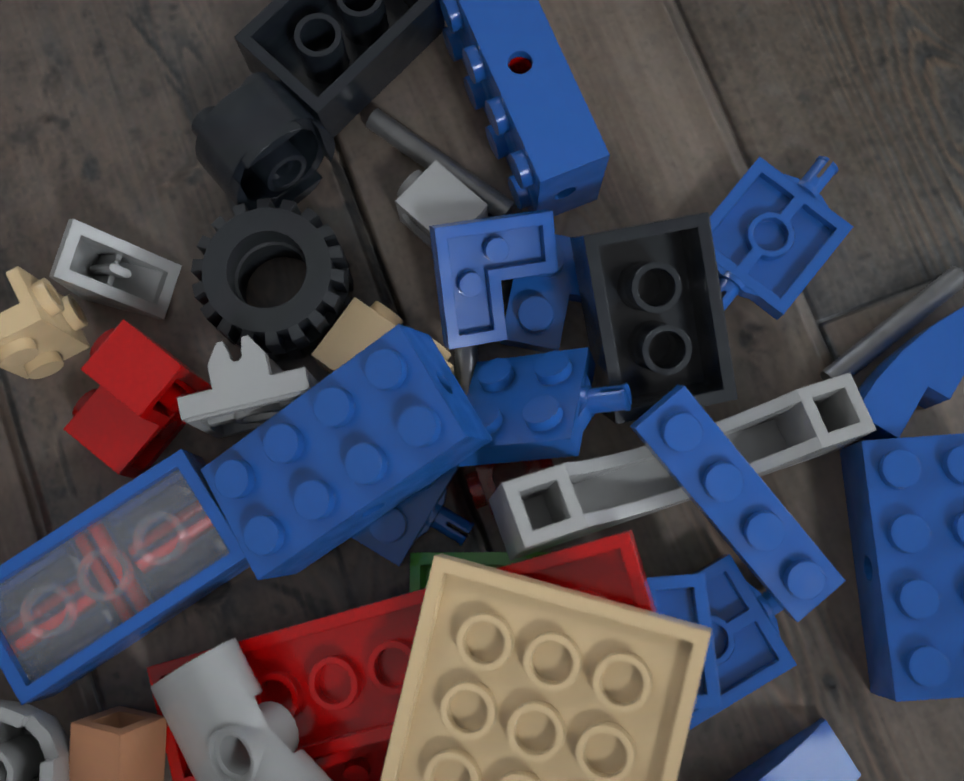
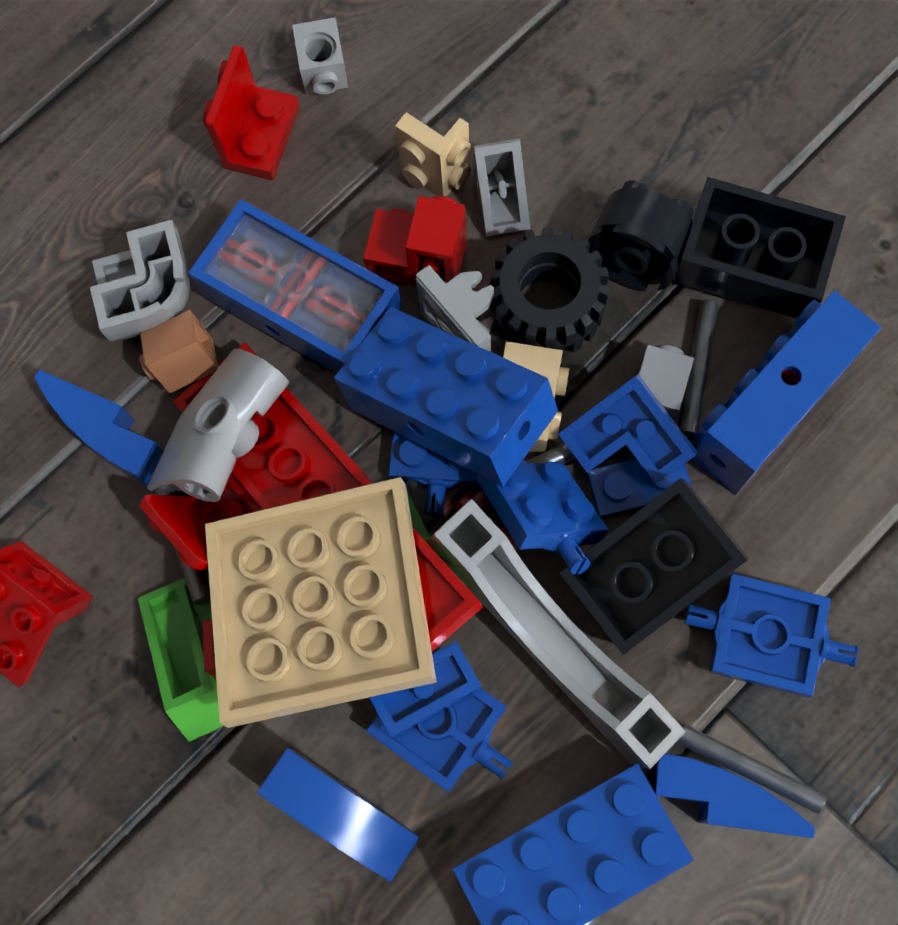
camera: 70 degrees right, 5 degrees down
blue plate [630,385,846,623] -> none

